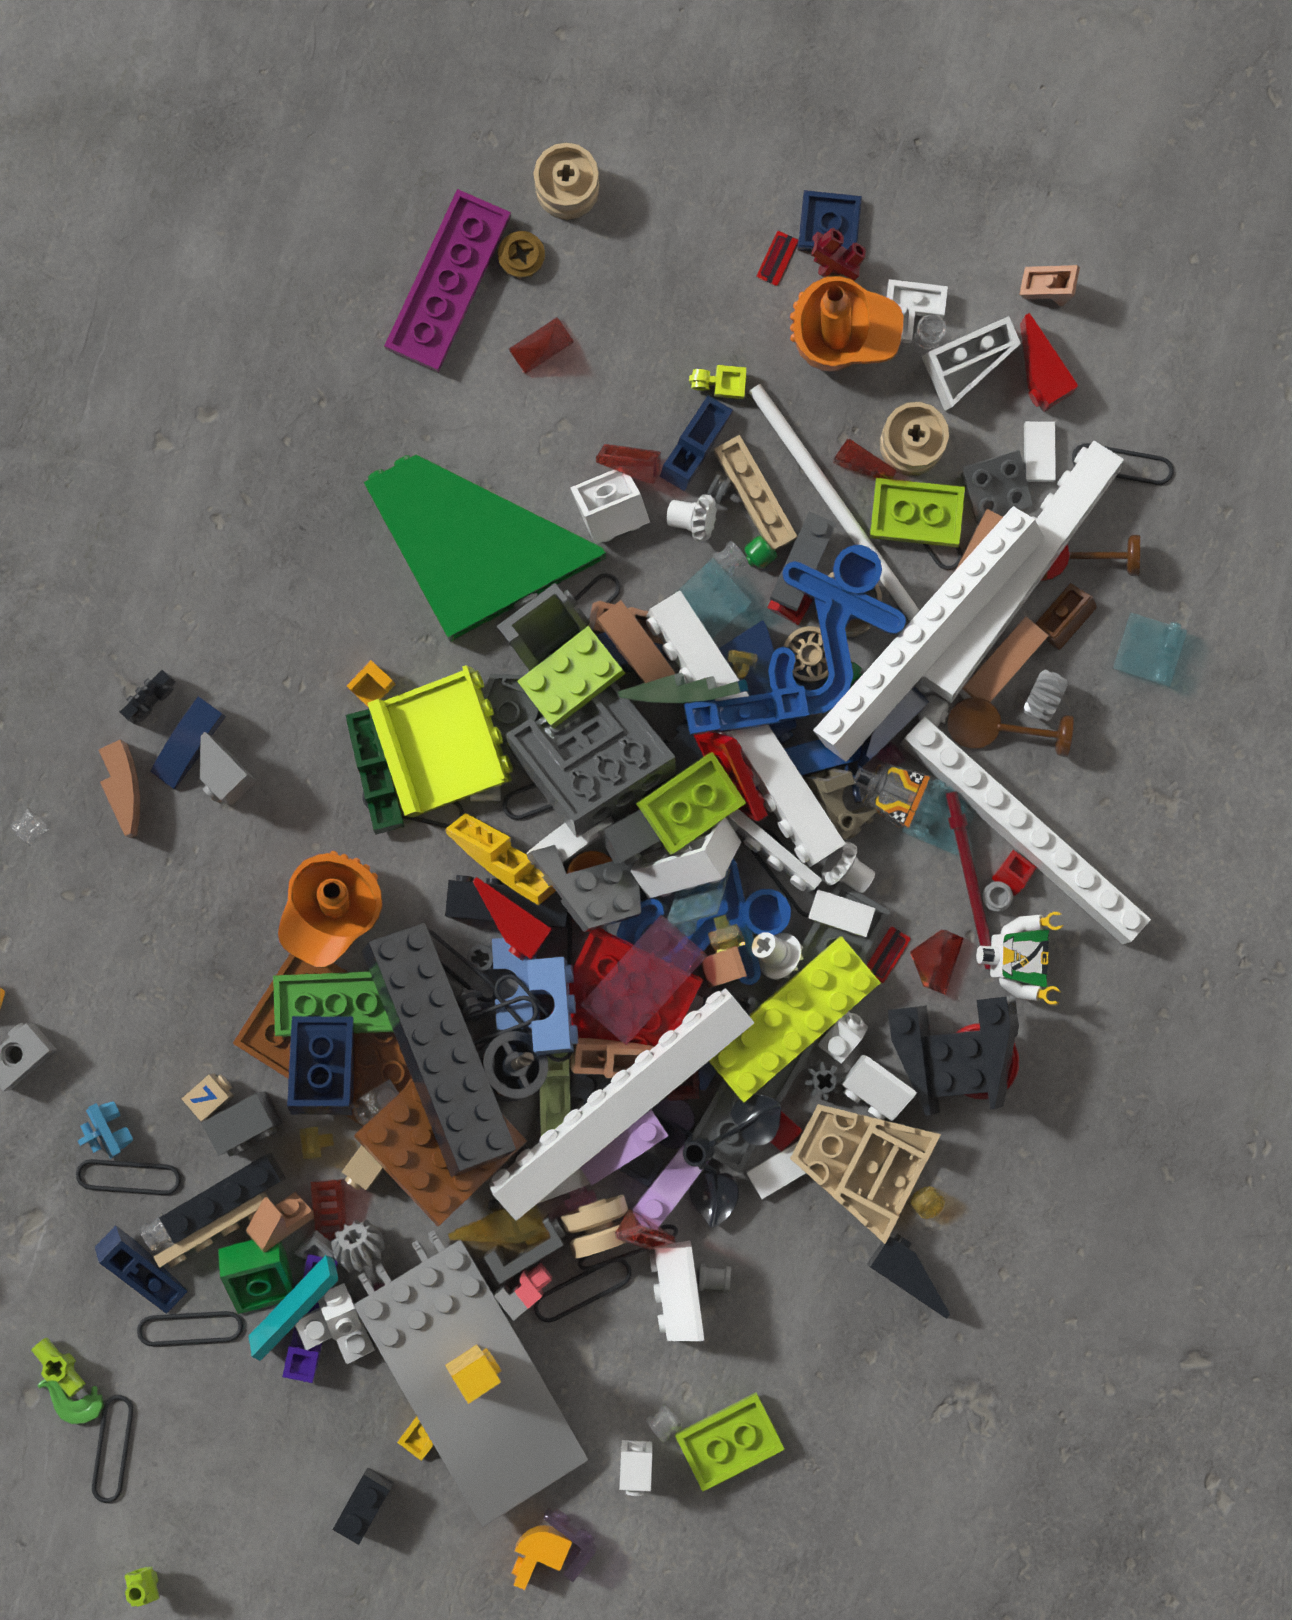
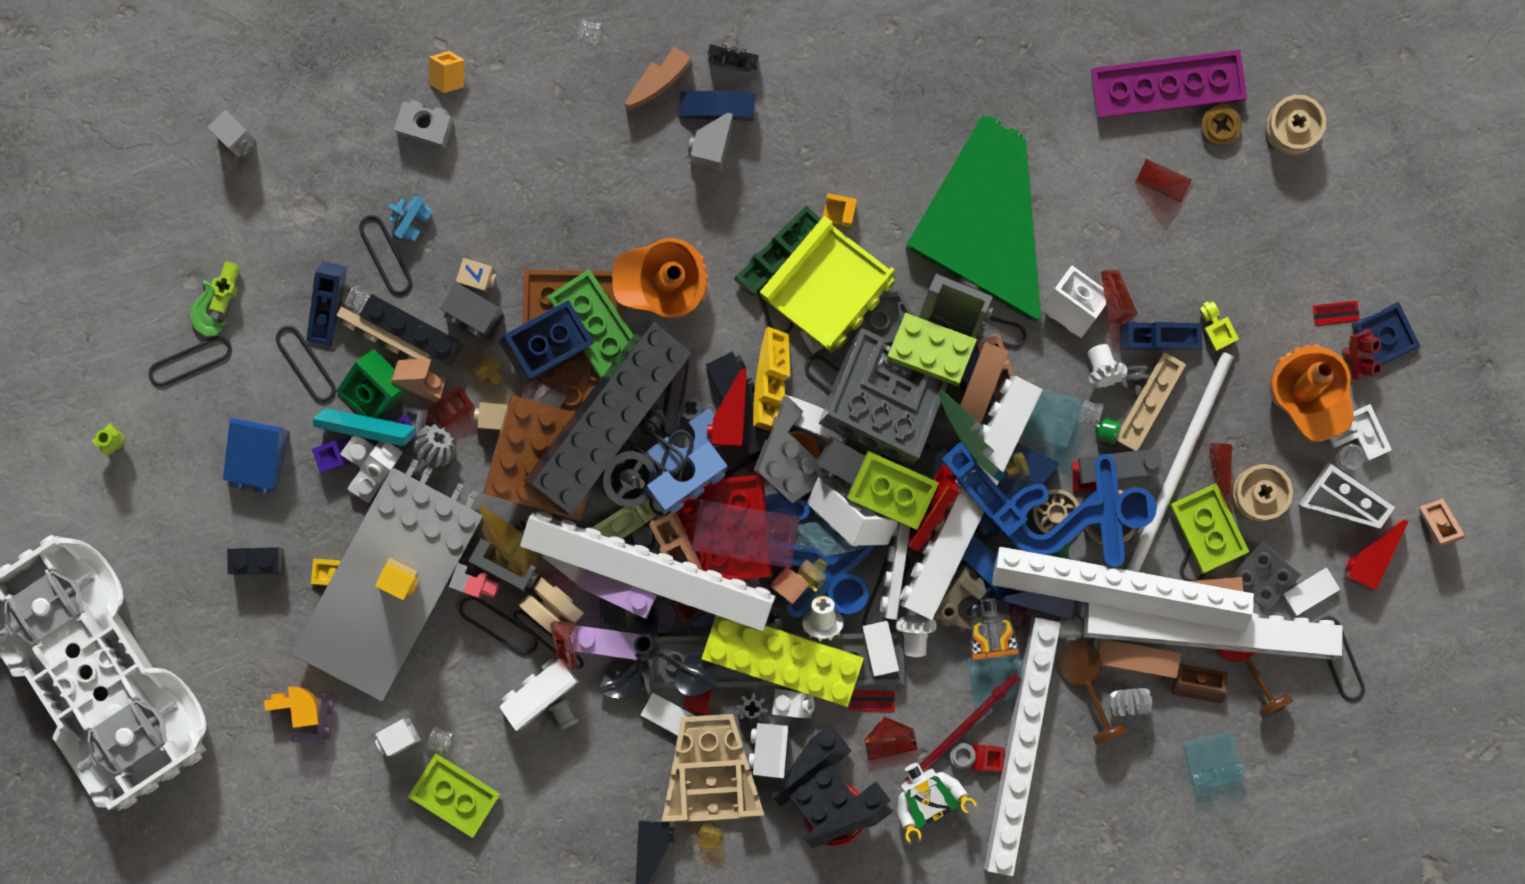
camera: 60 degrees right, 0 degrees up
none -> blue slope [223,418,289,494]

